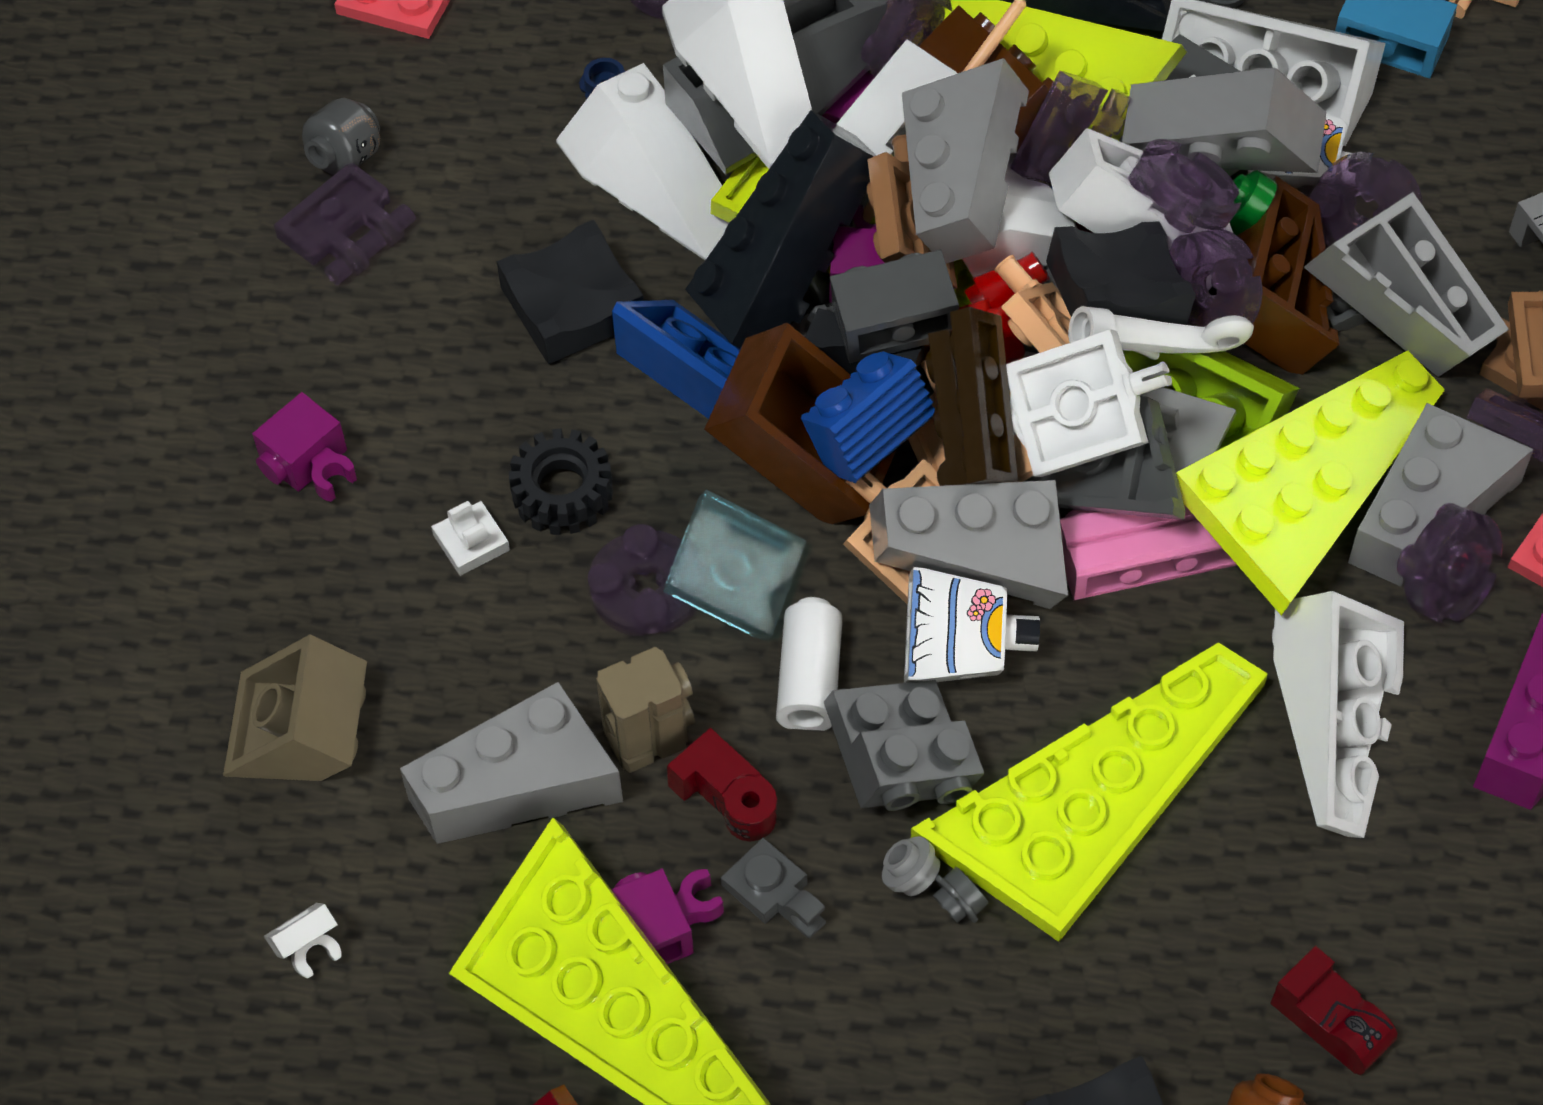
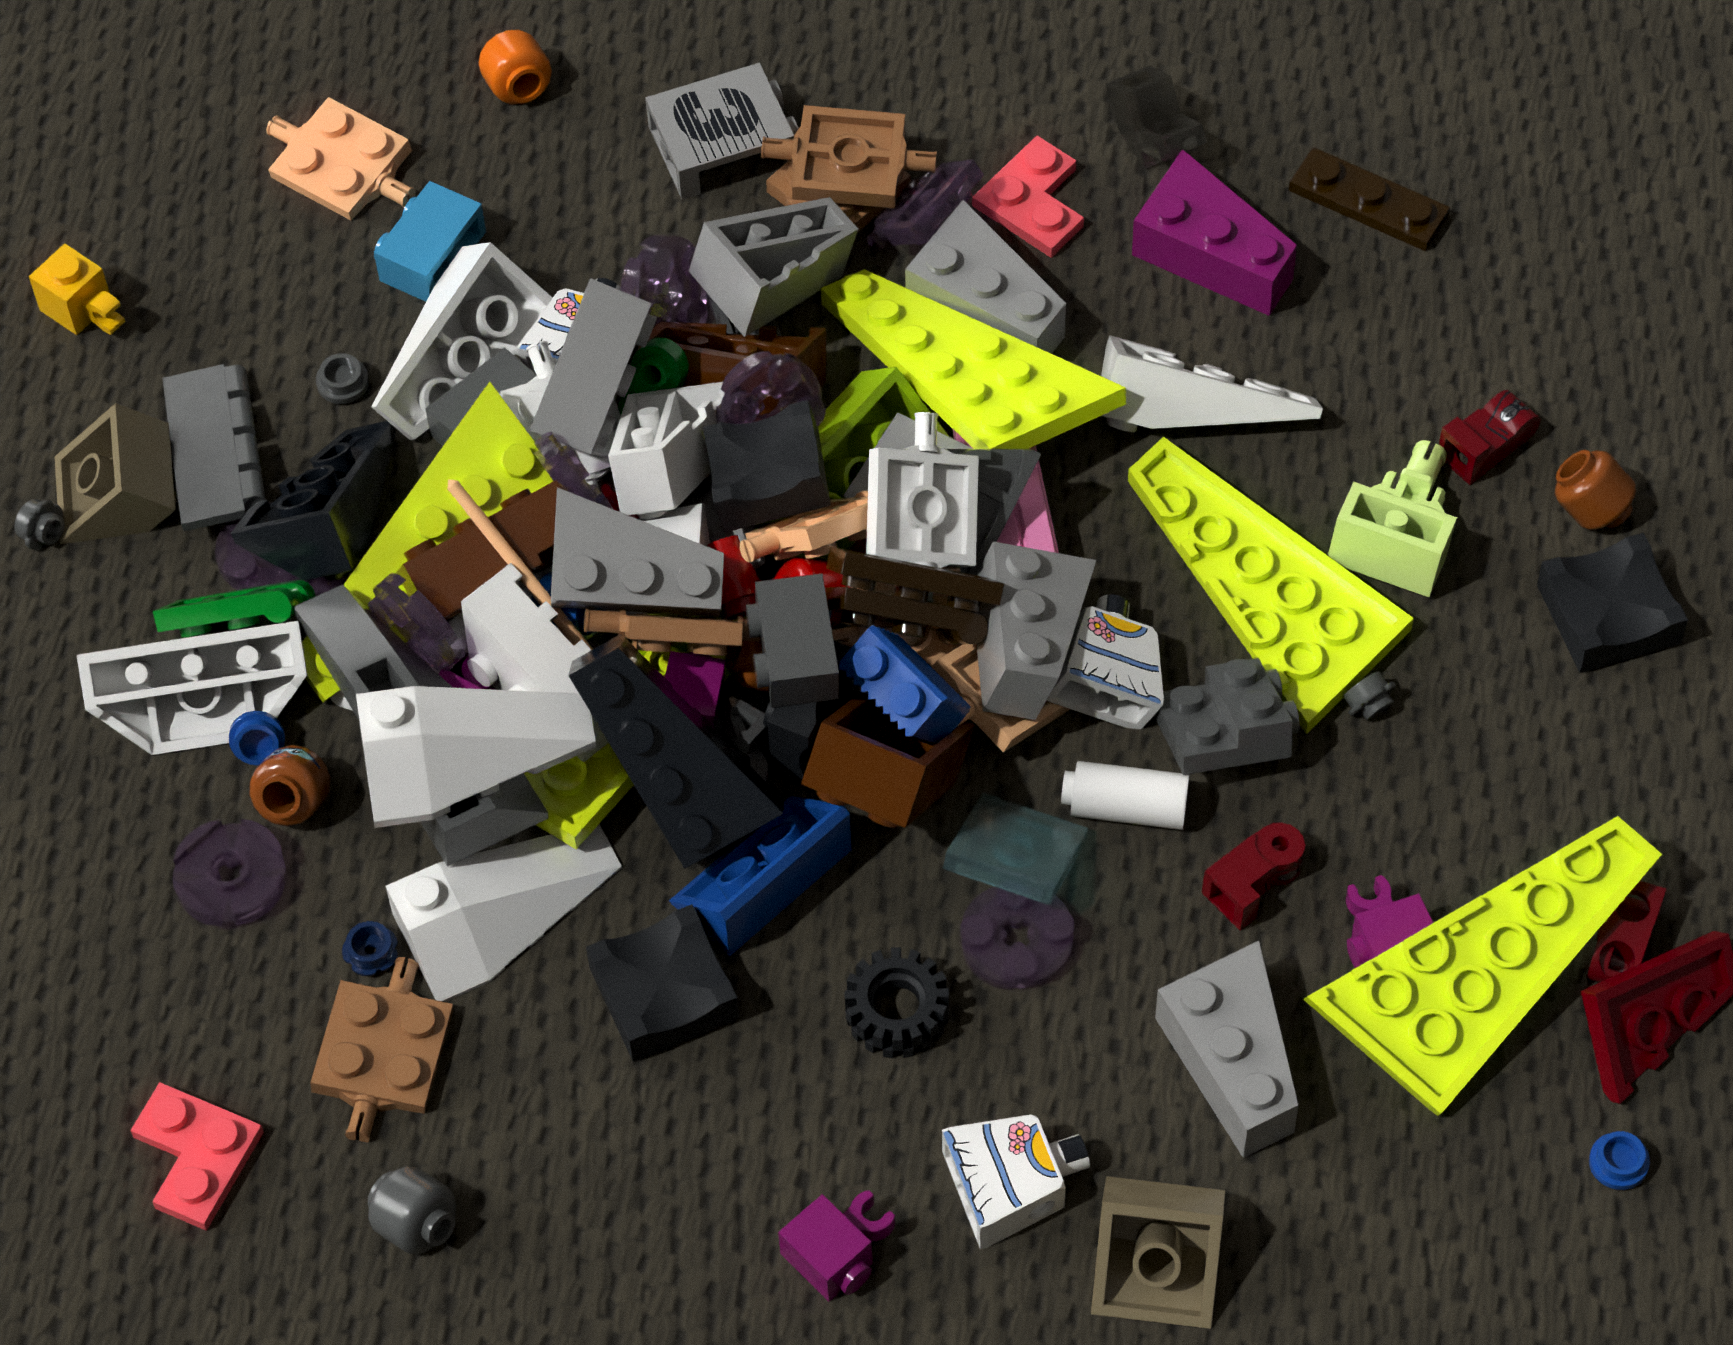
camera: 85 degrees left, 0 degrees up
white tile [264,903,341,978] -> none
clear purple plate [274,163,416,285] -> none
white tile [431,501,510,576] -> none
dark tan brick [596,646,695,773] -> none
dark grey plate [720,838,826,939] -> none
light grey plate [882,836,940,896] -> none
white plant [1068,306,1254,360] -> none
clear purple plate [1128,139,1241,233] -> none
clear purple plate [1397,503,1503,623] -> none
none -> medium nougat plate [310,957,453,1142]
none -> white torso [942,1114,1090,1250]
none -> yellowish green brick [1328,440,1457,597]

